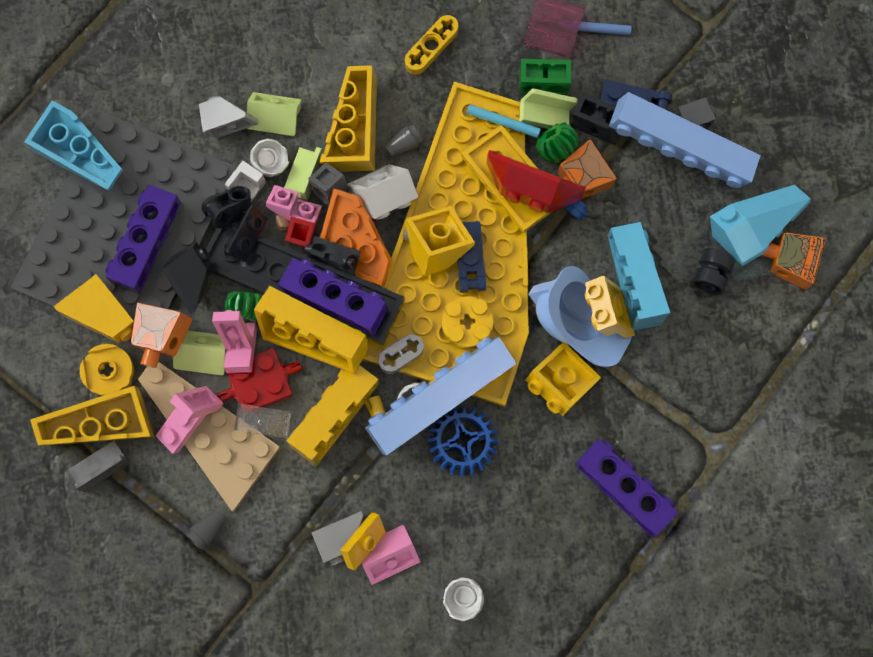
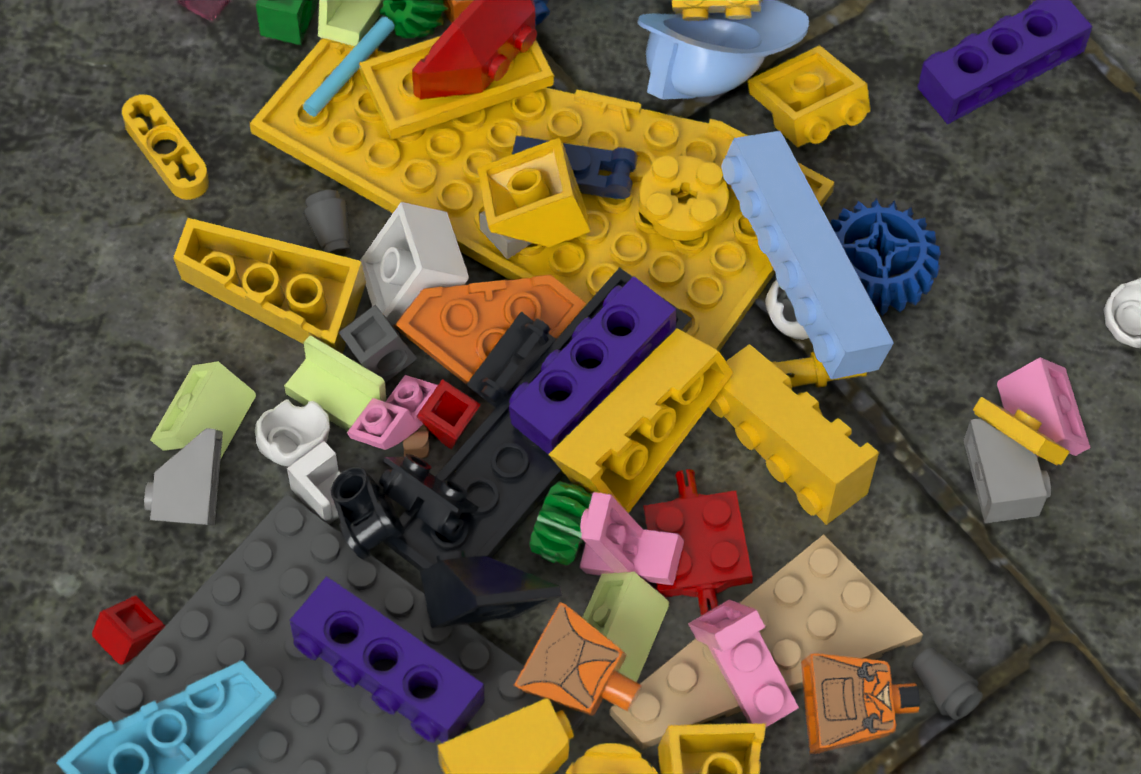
camera: 75 degrees left, 15 degrees down
clear plate [234,404,291,438] -> none
light grey beam [378,334,424,374] -> none
none -> red slope [92,595,166,665]
none -> torso [801,653,920,754]

